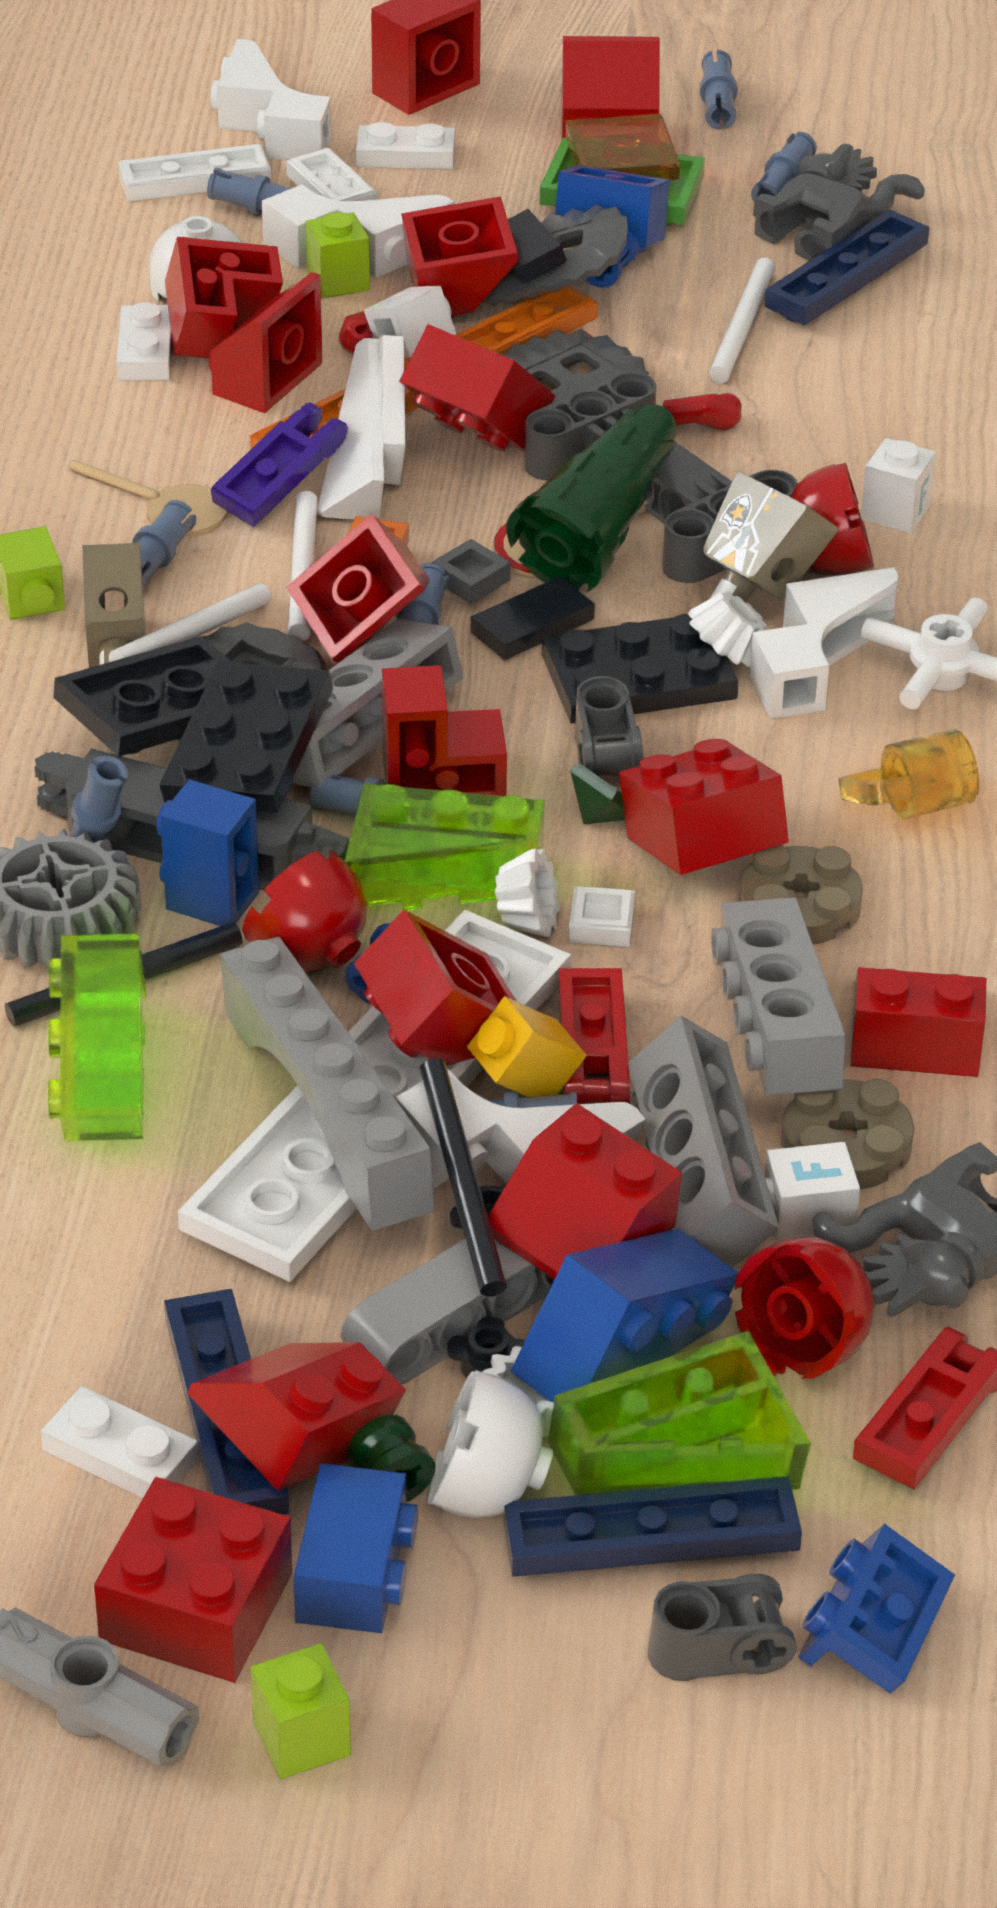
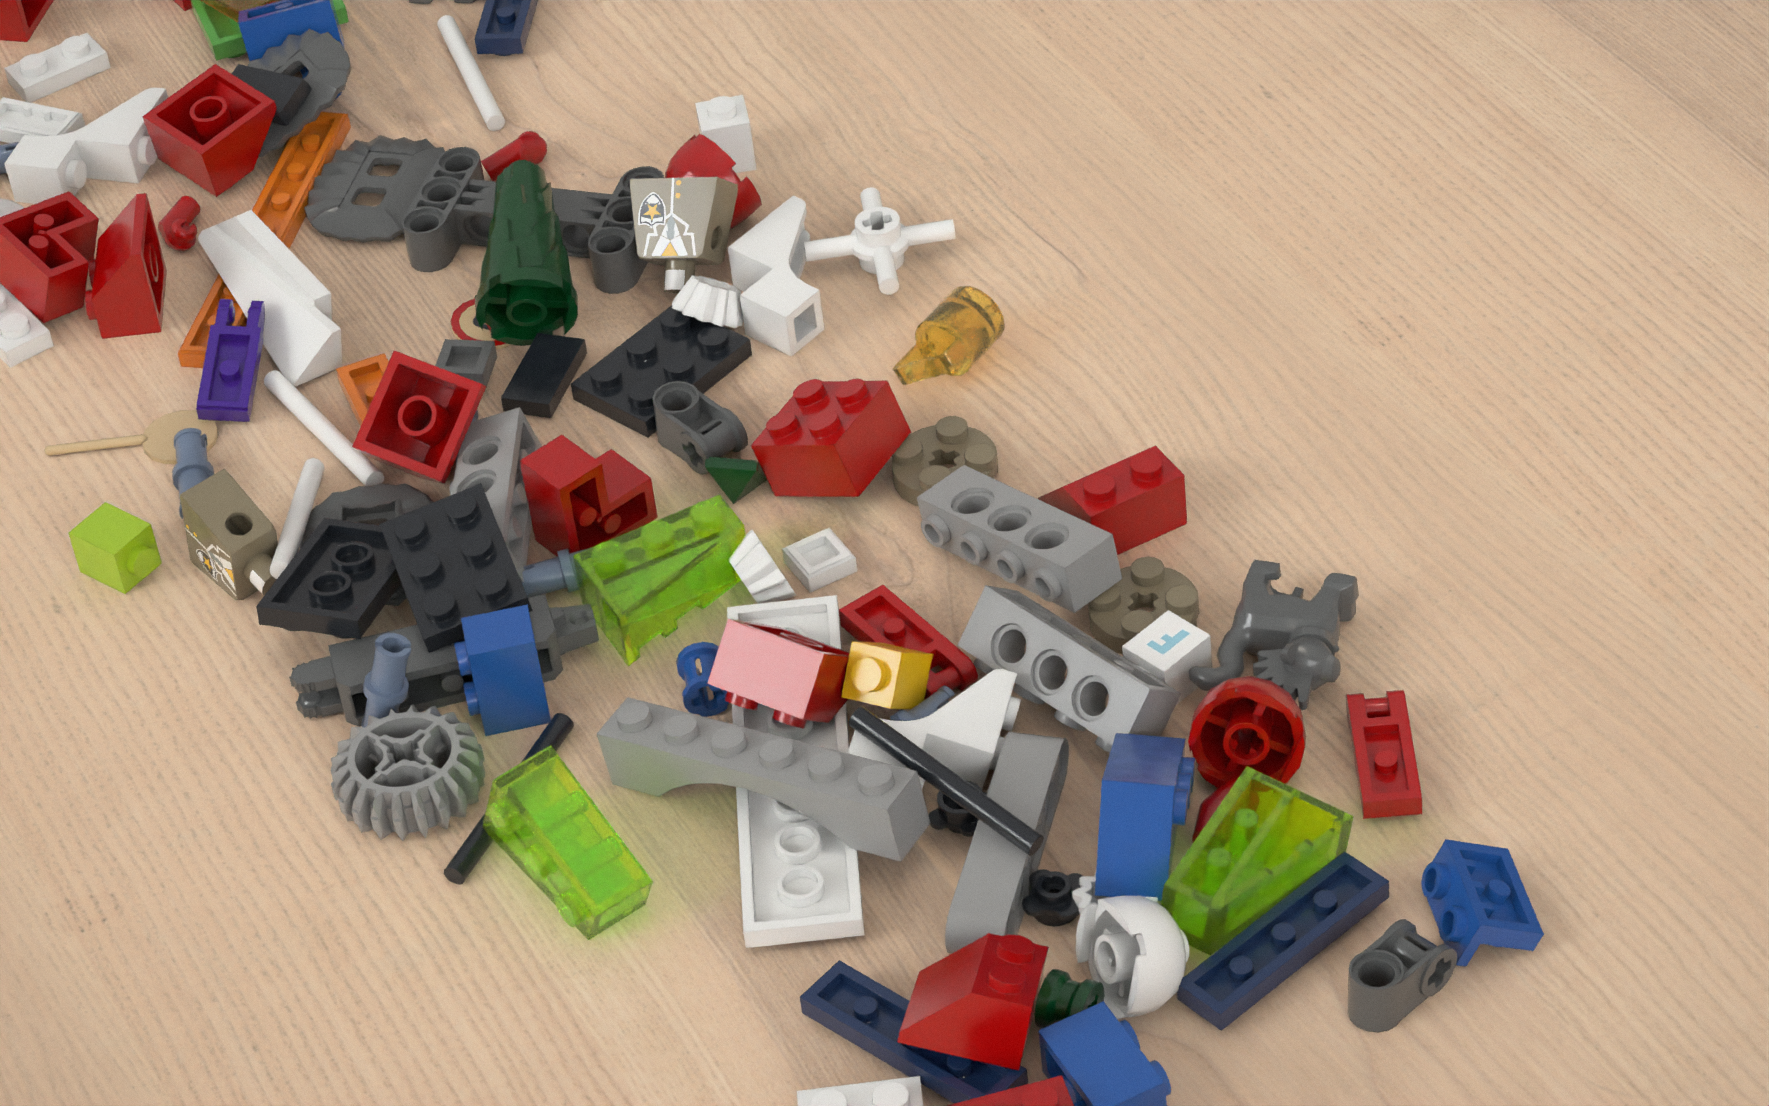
camera: 30 degrees left, 0 degrees up
red cylinder [242,850,368,973] -> none
lime brick [305,212,370,299] -> none
white brick [364,286,456,358] -> none
red brick [399,324,556,452] -> none
red slope [488,1103,683,1280] -> none

